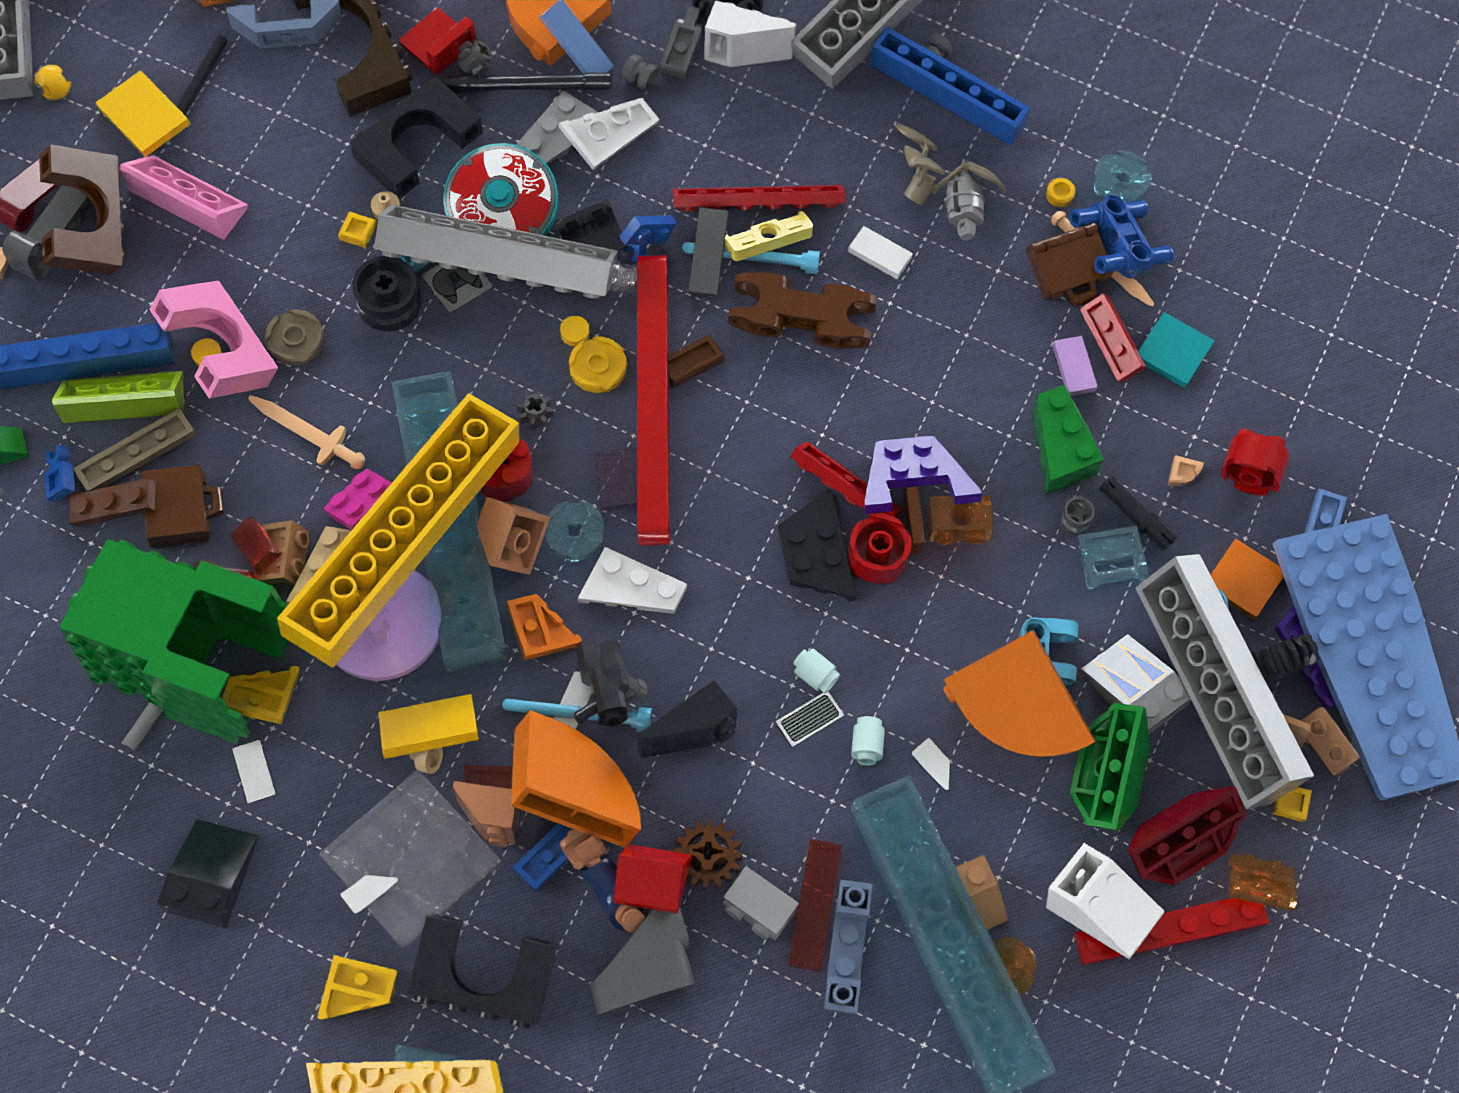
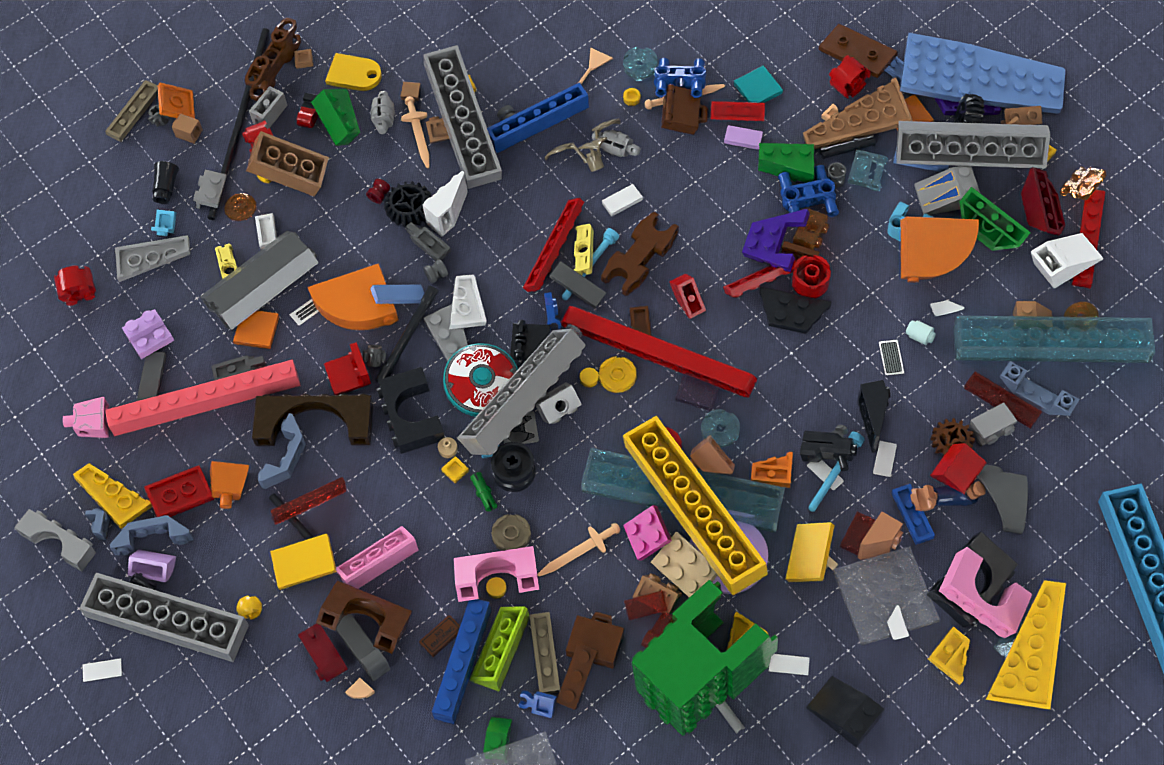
camera: 55 degrees left, 5 degrees down
orange brick [511,710,641,848] -> none
dark grey gear [517,391,555,430] -> none
white wing [578,547,687,614] -> none
light aqua brick [793,649,841,693] -> none
none -> clear red tile [270,477,346,525]
none -> reddish brown tile [419,615,460,657]
none -> green pin [470,472,497,512]
none -> light grey brick [535,382,582,424]
none -> light nougat piece [578,48,613,84]
none -> red slope [669,274,706,319]
none -> blue piece [778,165,839,217]
none -> medium nougat wing [803,77,913,150]
none -> reddish brown plate [819,23,897,78]
none -> white sticker [873,441,897,477]
none -> bright pink arch [939,547,1032,639]

